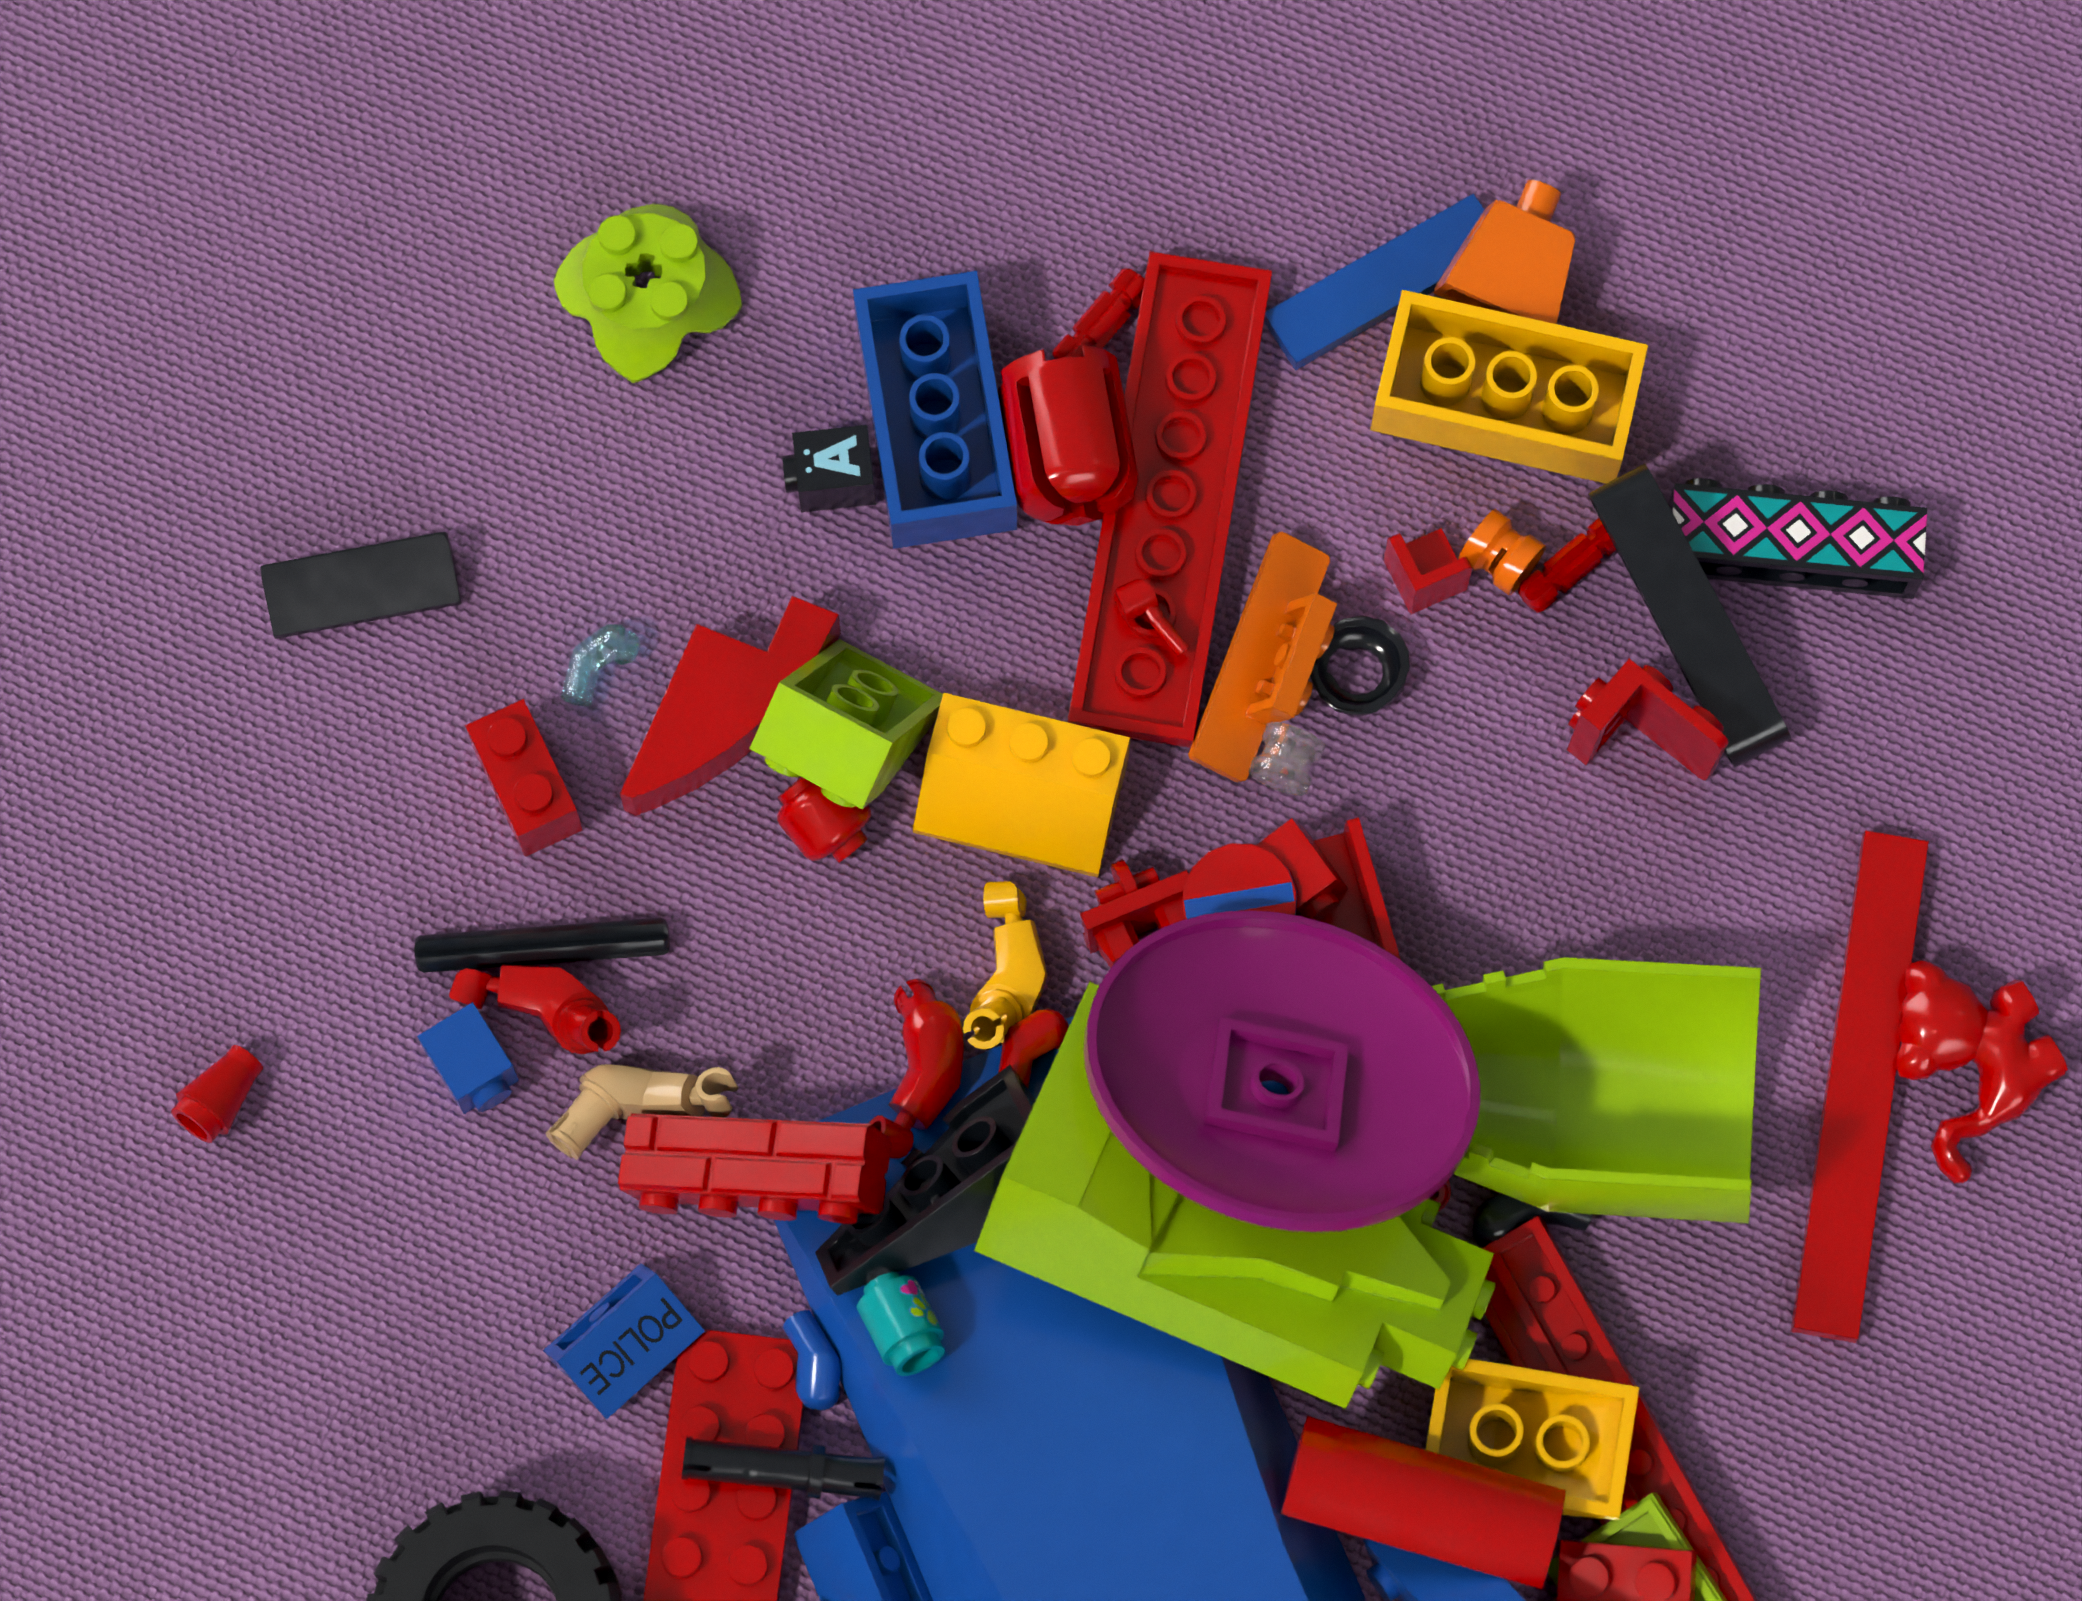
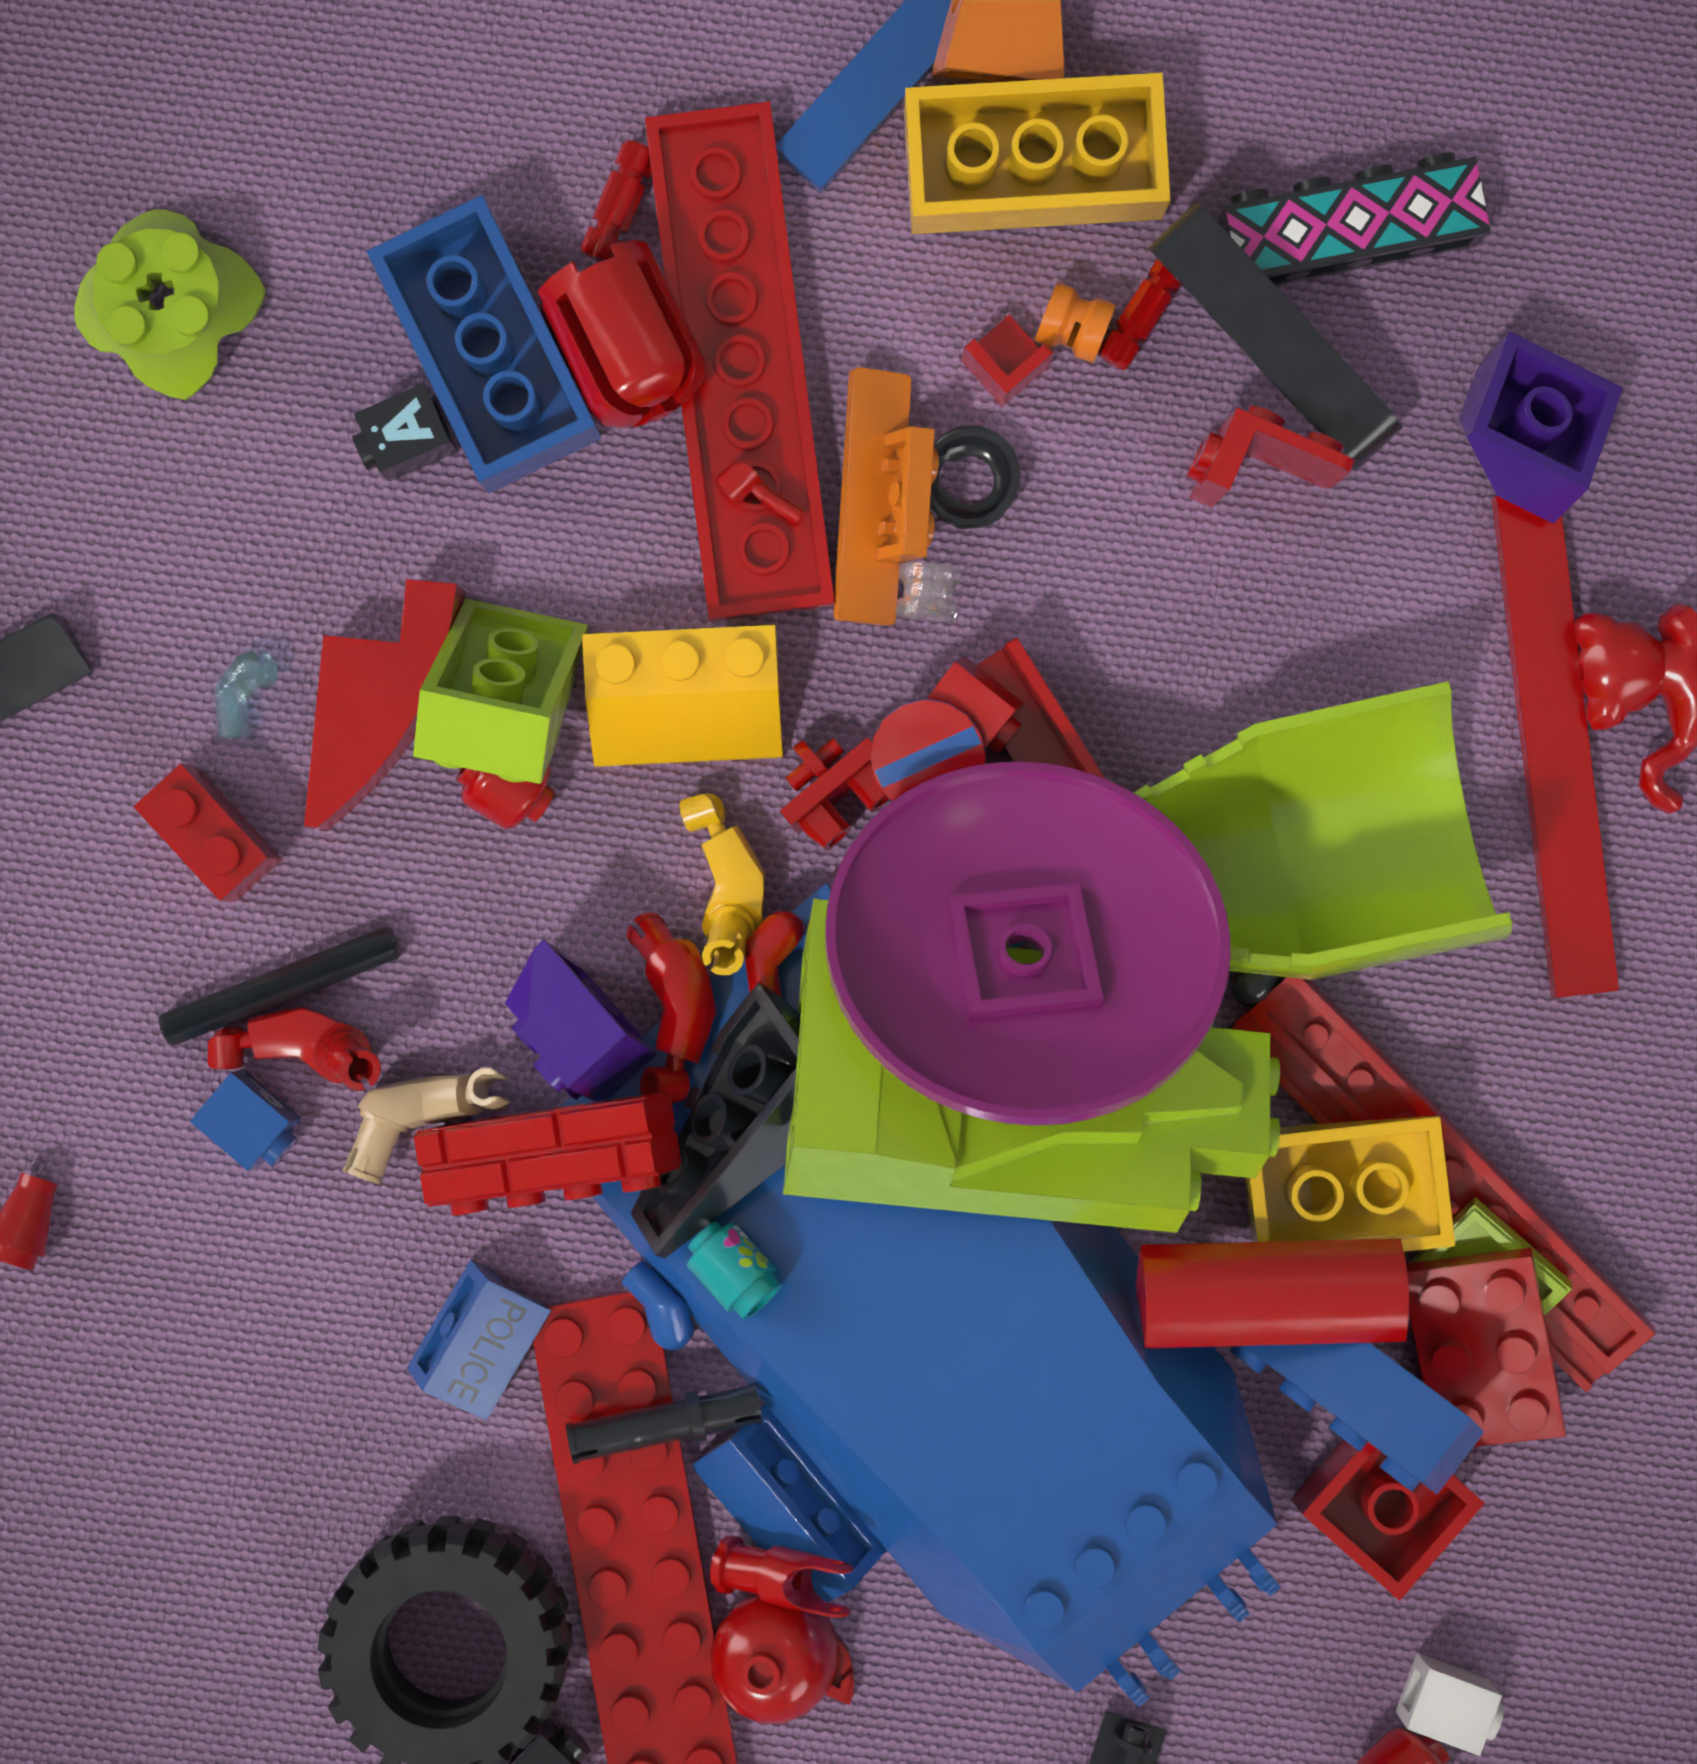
camera: 15 degrees left, 15 degrees up
none -> dark purple slope [505,940,658,1102]
none -> dark purple slope [1459,331,1623,524]

